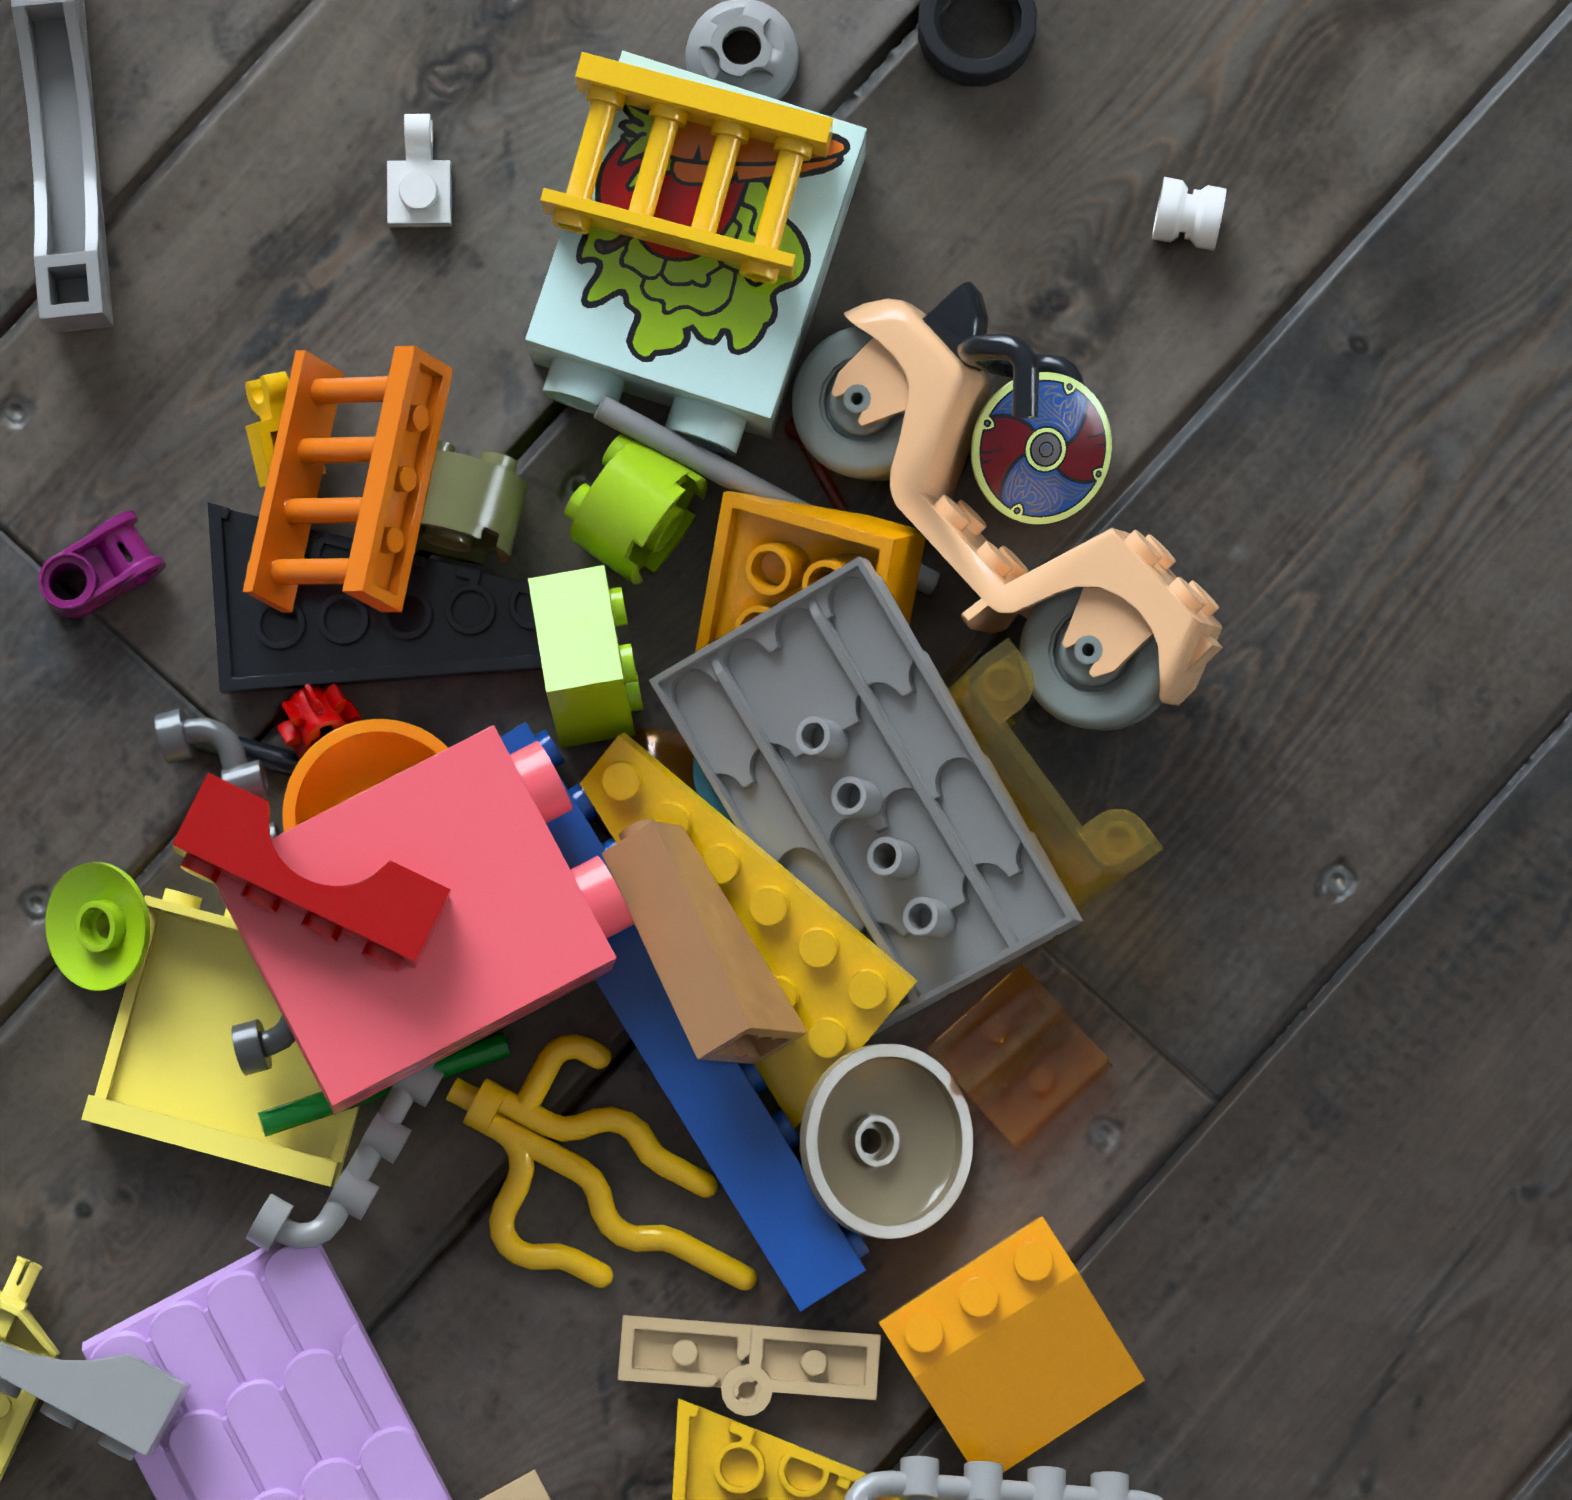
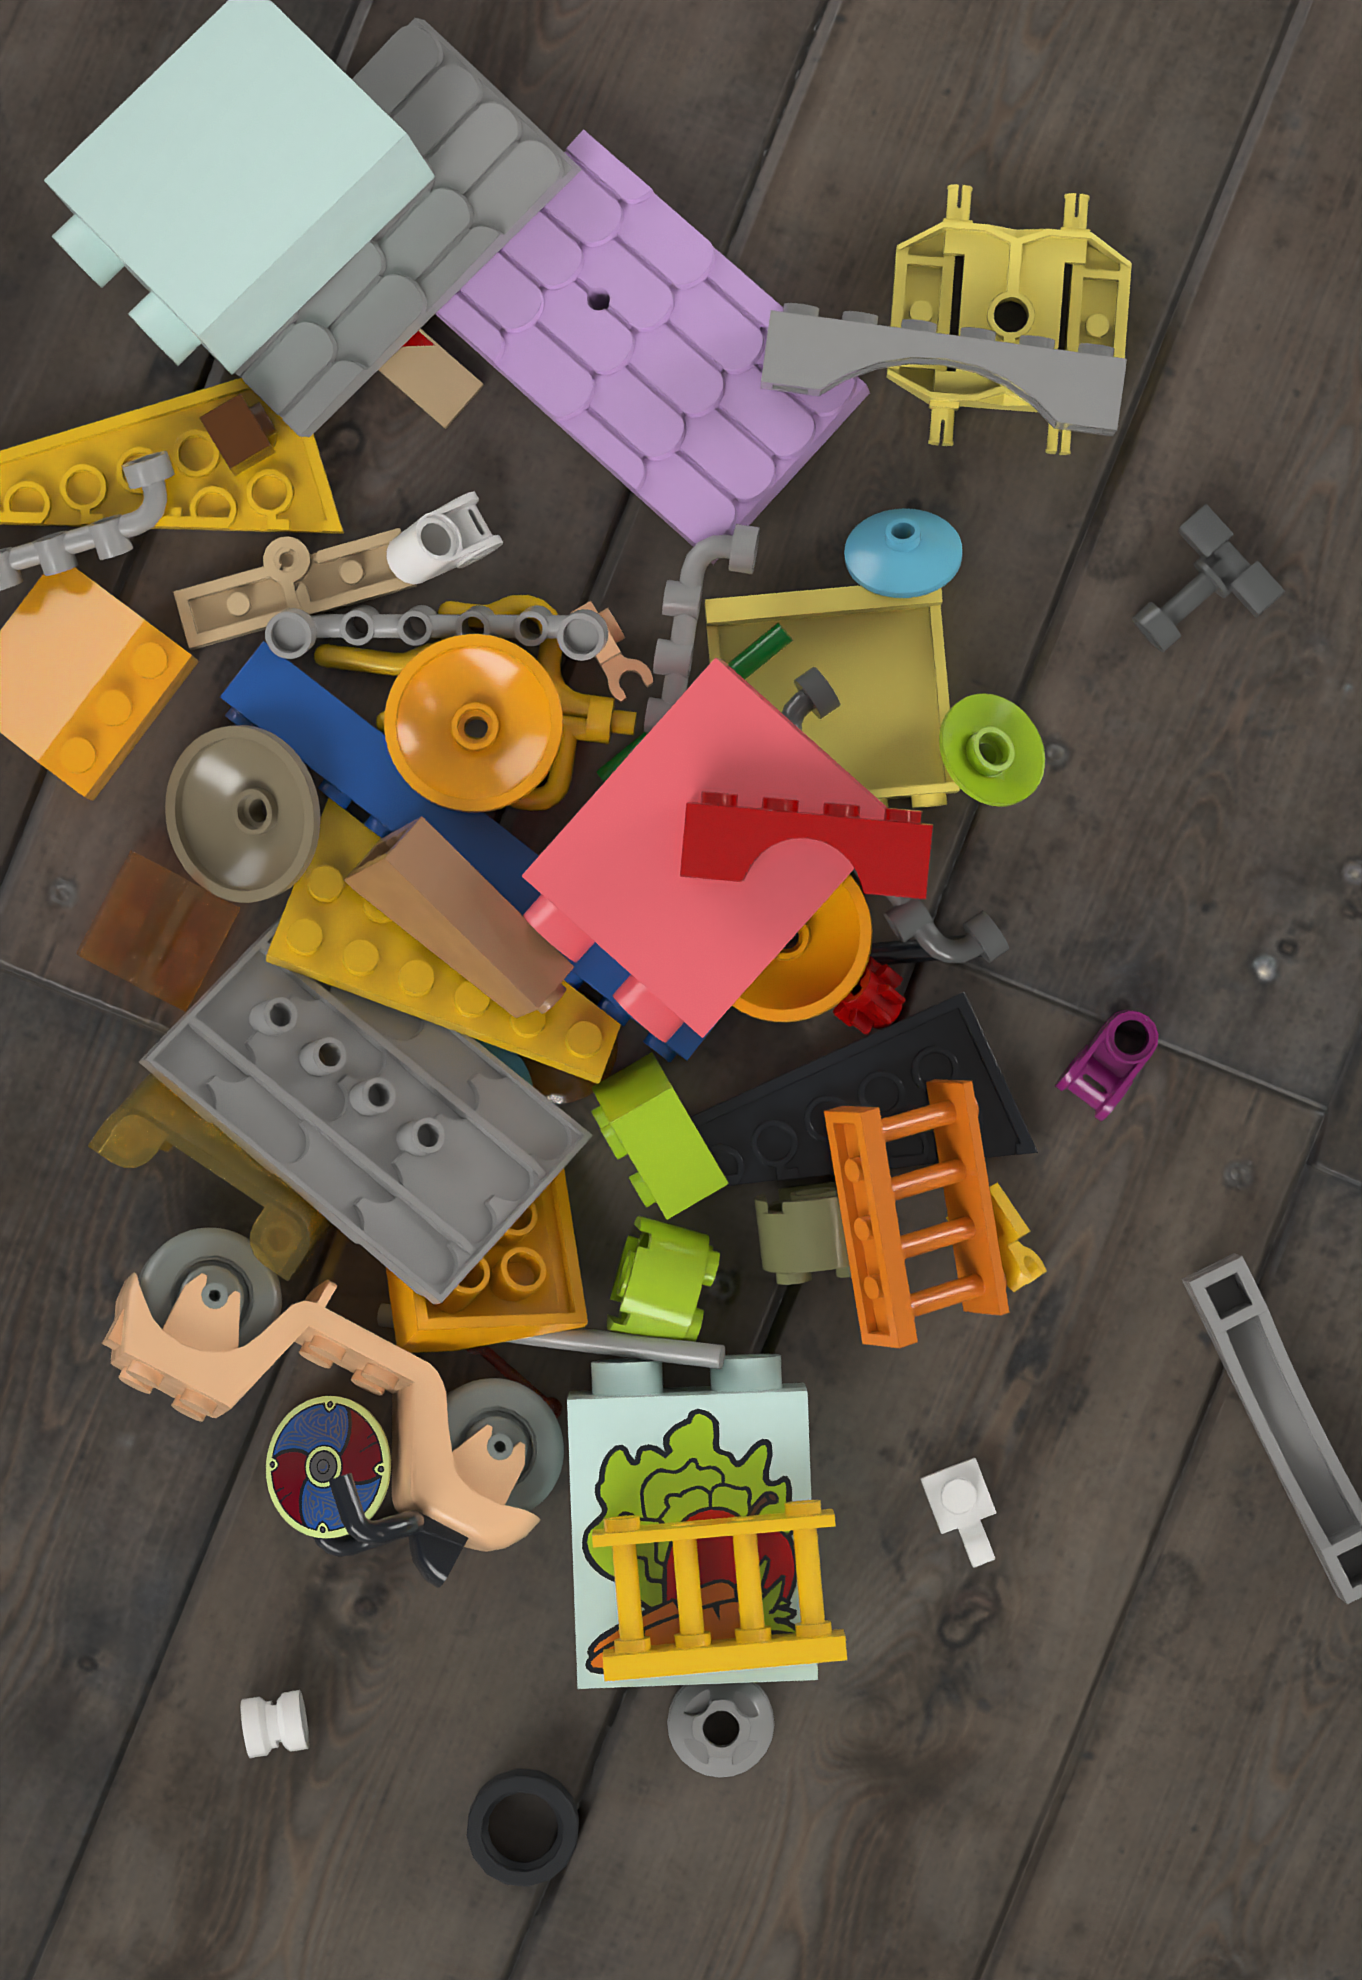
camera: 155 degrees right, 5 degrees up
none -> light grey bar [265,605,608,661]
none -> light orange dish [384,634,563,813]
none -> white piece [387,491,503,585]
none -> light nougat plate [571,601,653,703]
none -> medium azure dish [844,508,962,598]

